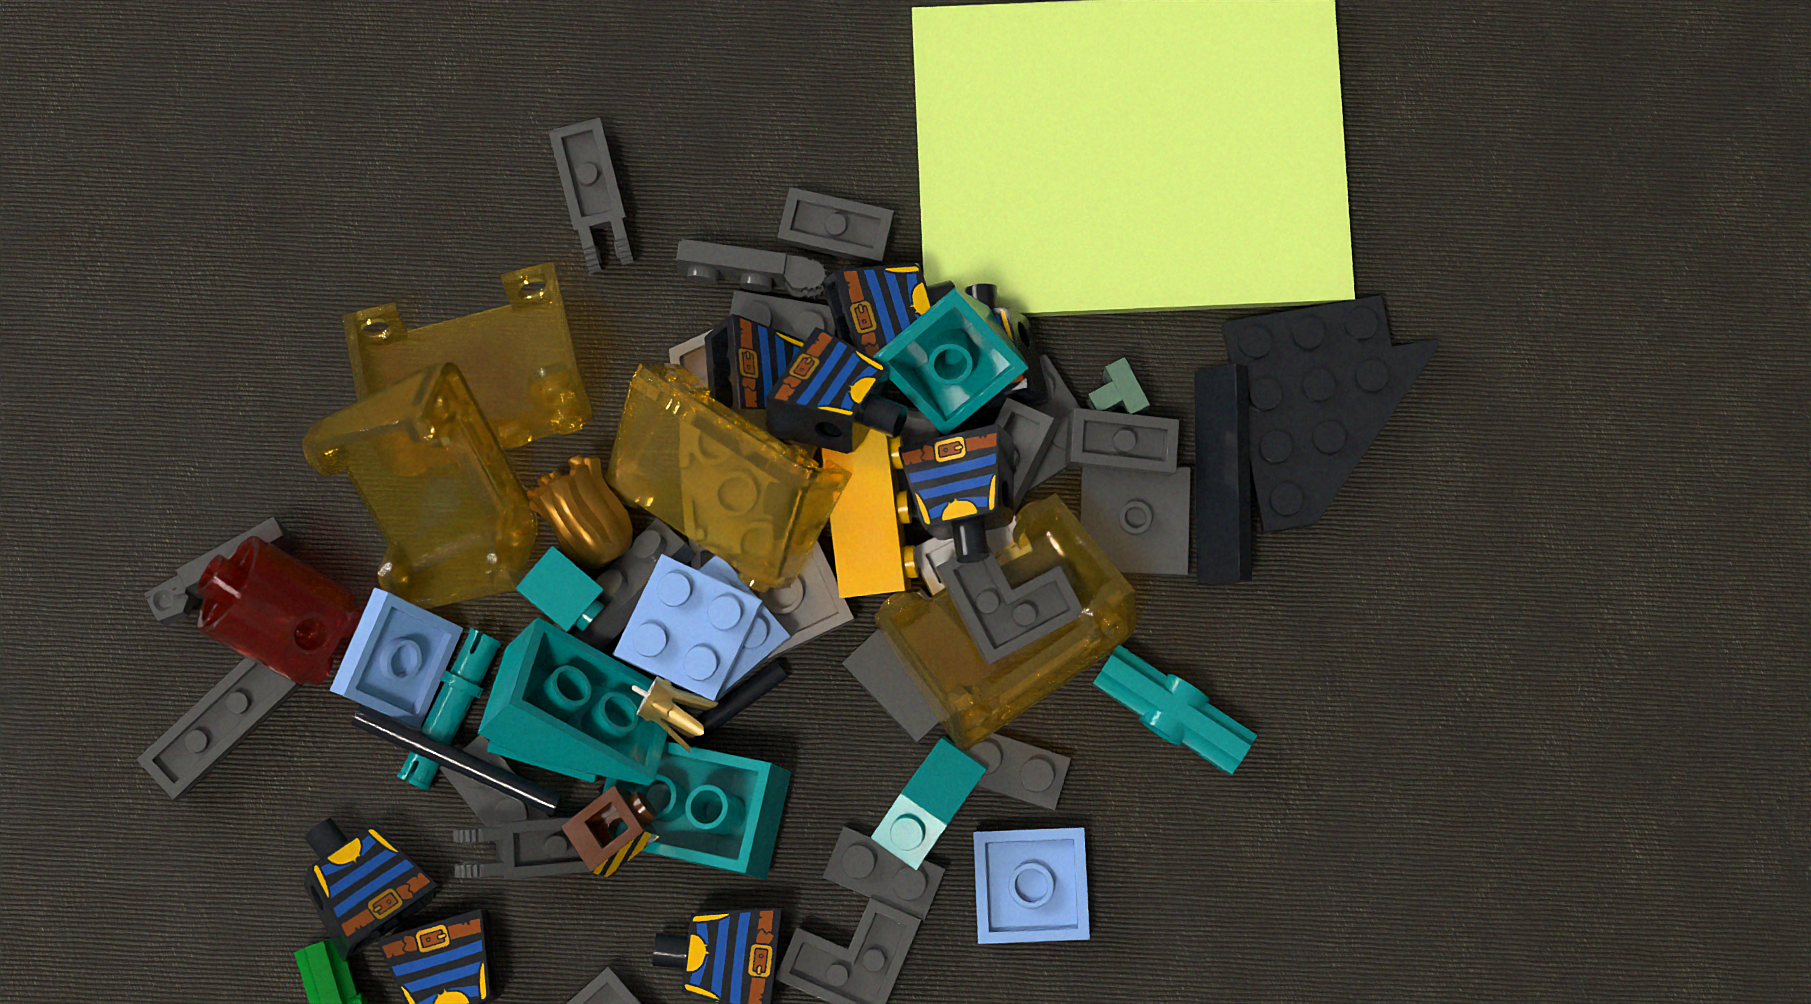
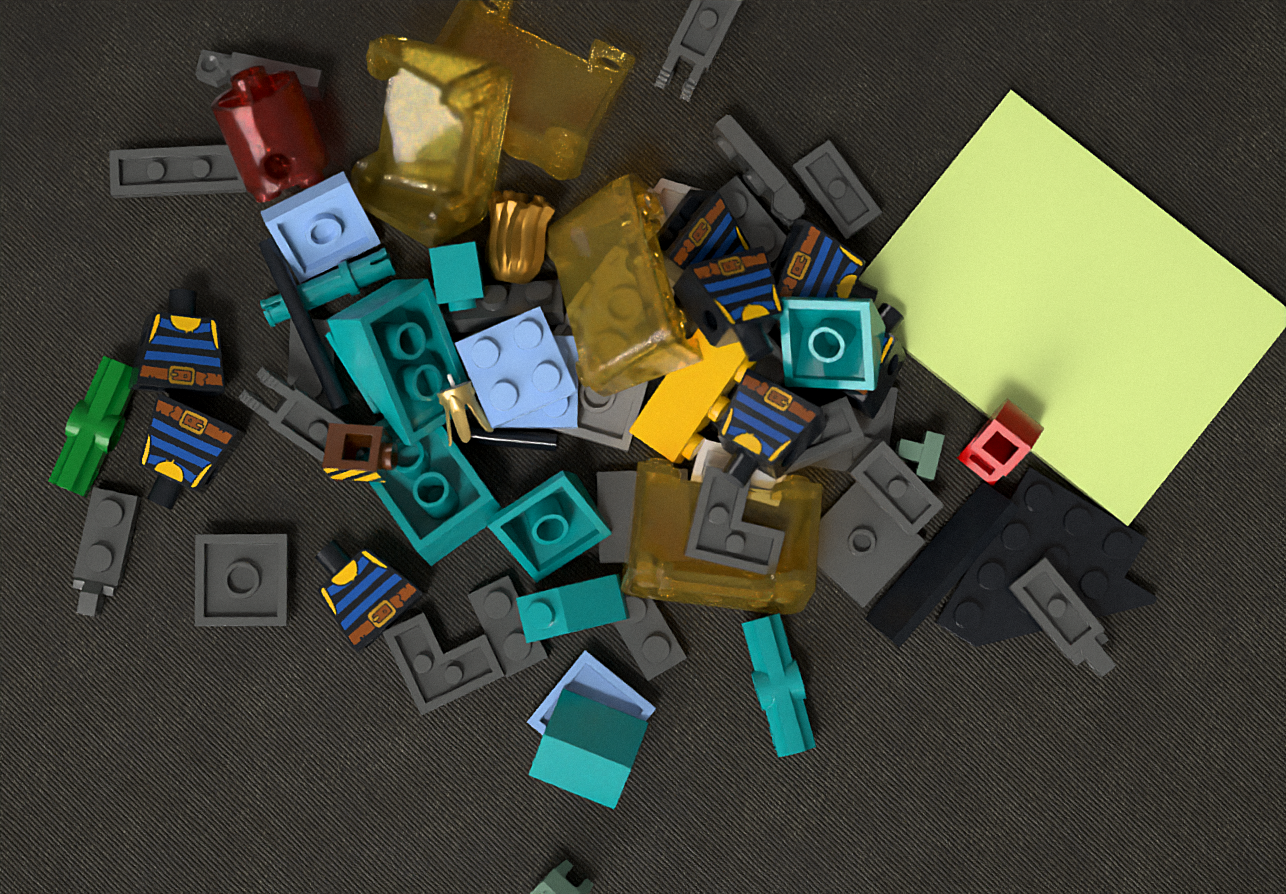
camera: 40 degrees right, 5 degrees up
none -> teal slope [486,470,612,583]
none -> teal slope [528,688,649,809]
none -> red brick [957,399,1044,486]
none -> dark grey hinge [1008,557,1117,677]

